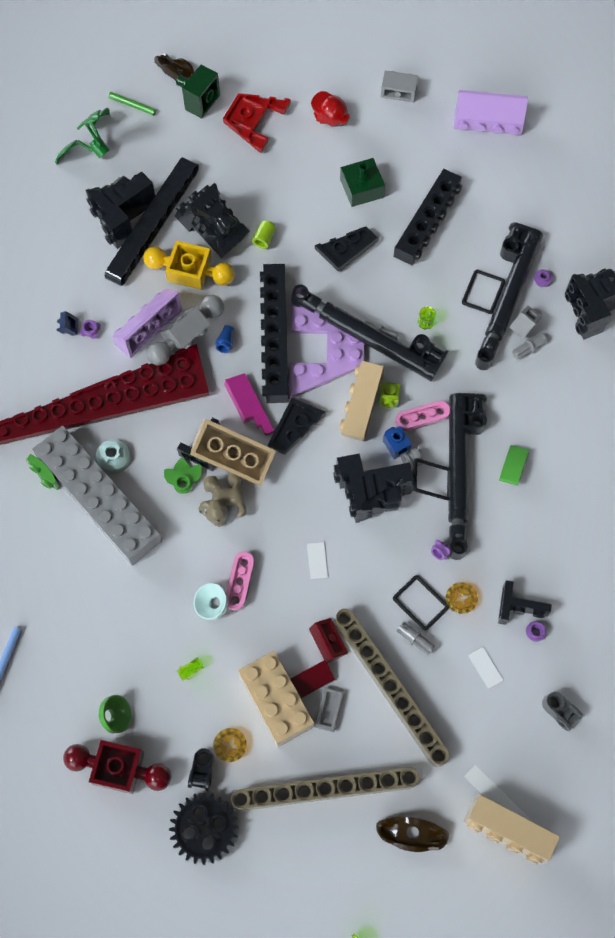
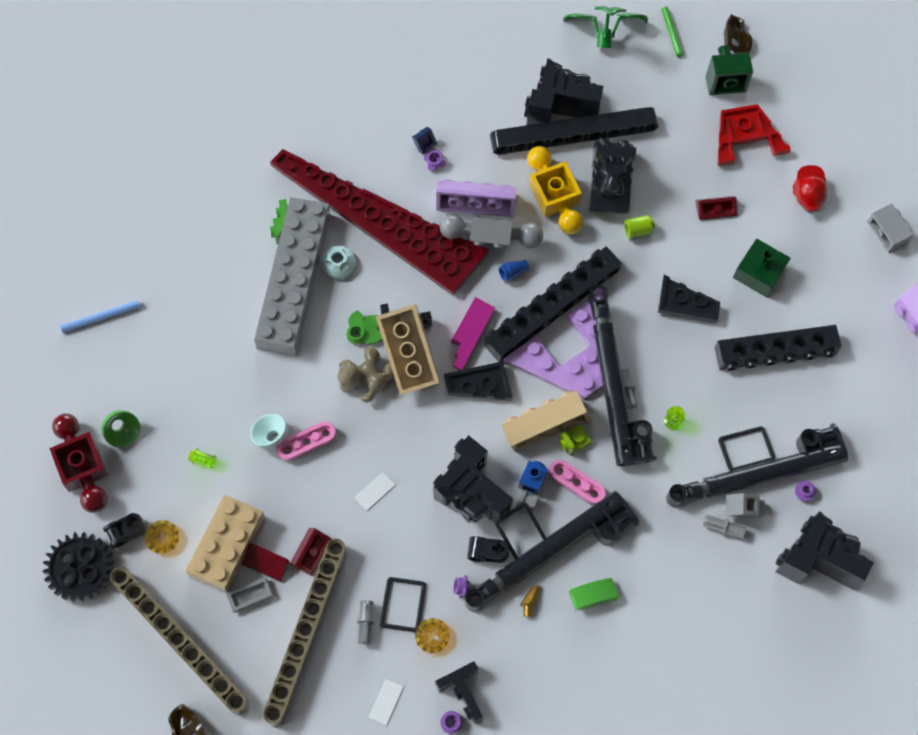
camera: 50 degrees right, 0 degrees up
none -> black piece [467,536,509,563]
none -> pearl gold bar [520,586,540,617]
none -> dark red slope [695,196,738,220]

